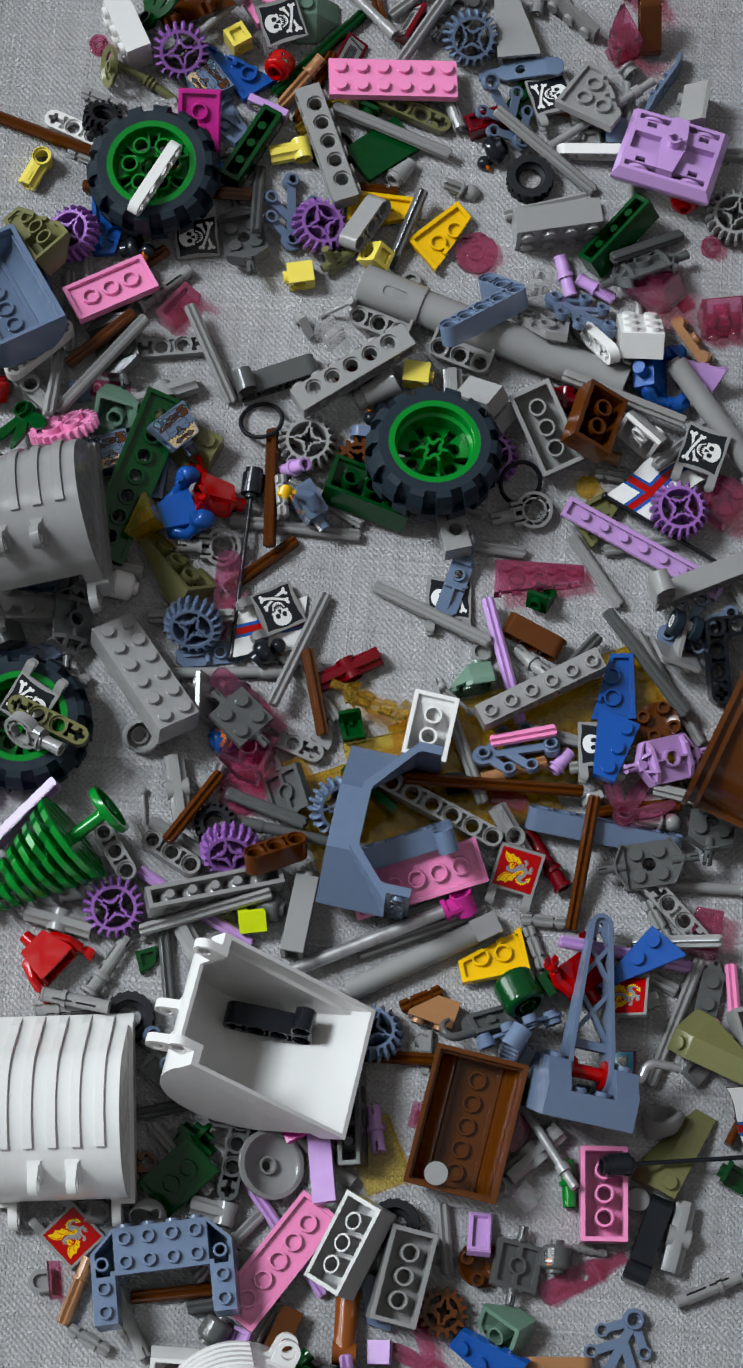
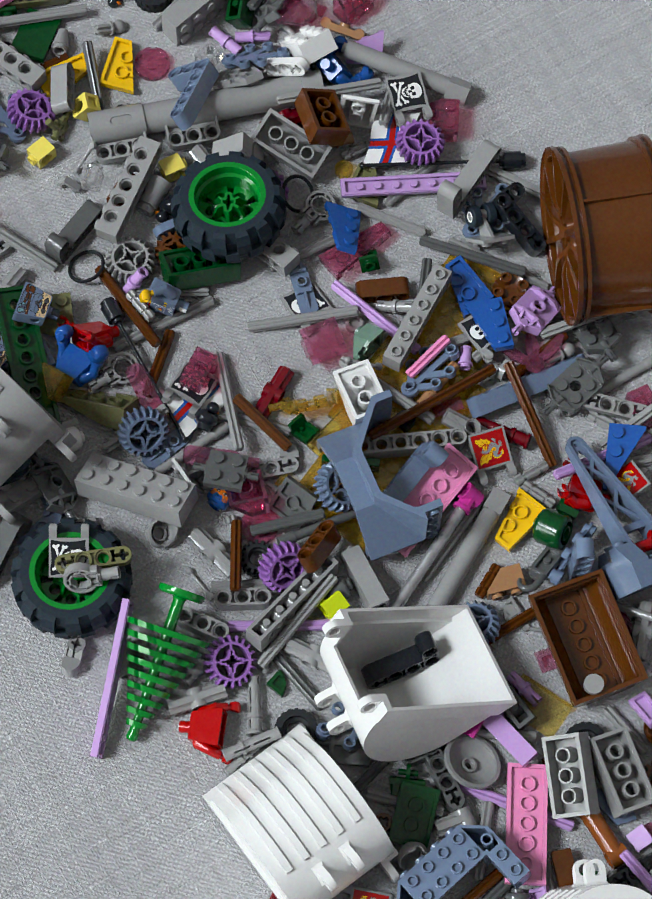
camera: 35 degrees left, 5 degrees down
light grey tile [84,1199,110,1225] -> none
none -> clear pink brick [179,346,218,394]
none -> clear pink panel [299,317,348,366]
none -> blue wing [324,201,361,255]

